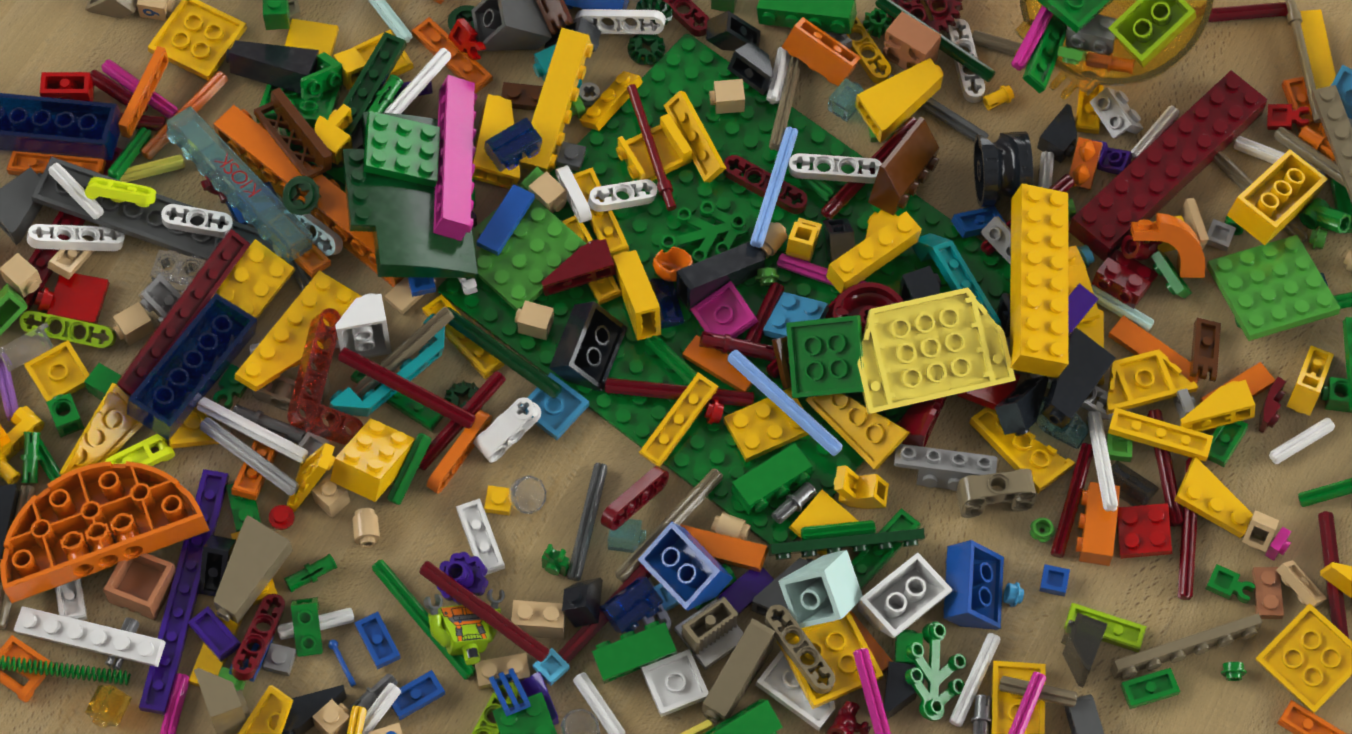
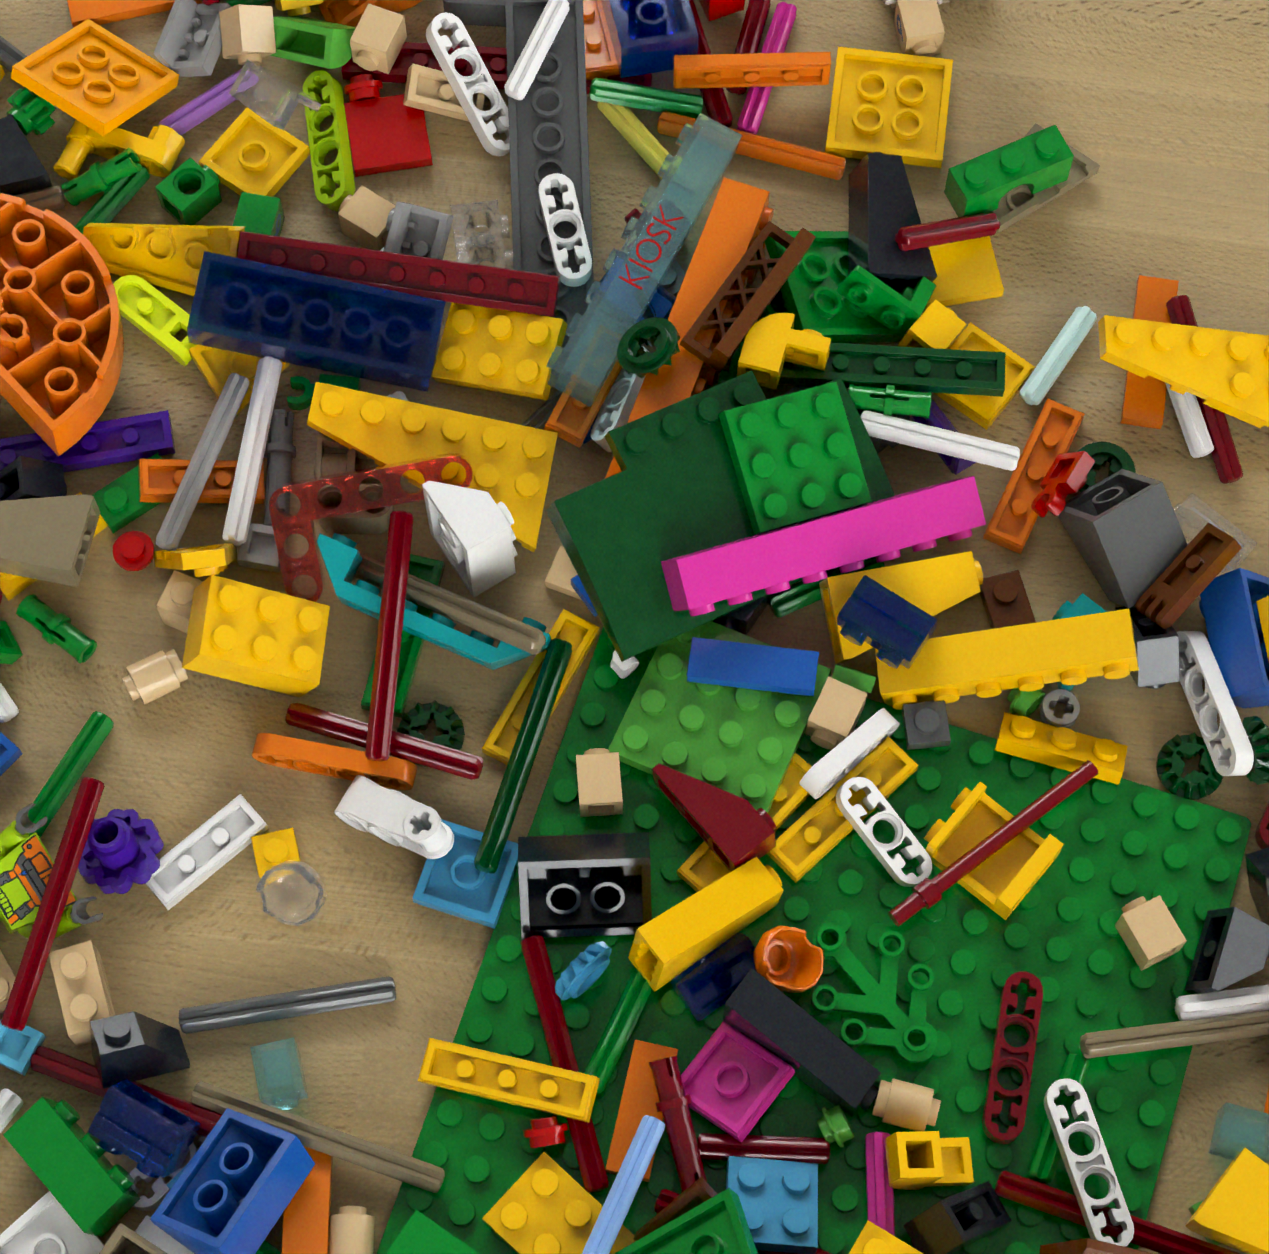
camera: 70 degrees right, 5 degrees up
neon yellow plate [85,177,156,207] -> none
green axle [387,433,432,505] -> none
green plate [542,544,570,576] -> none
dark red beam [601,466,669,531] -> none
yellow plate [663,91,726,183] -> none
light blue axle [750,127,798,248] -> none
none -> dark azure gear [555,941,612,1000]
none -> dark red axle [895,212,1000,251]

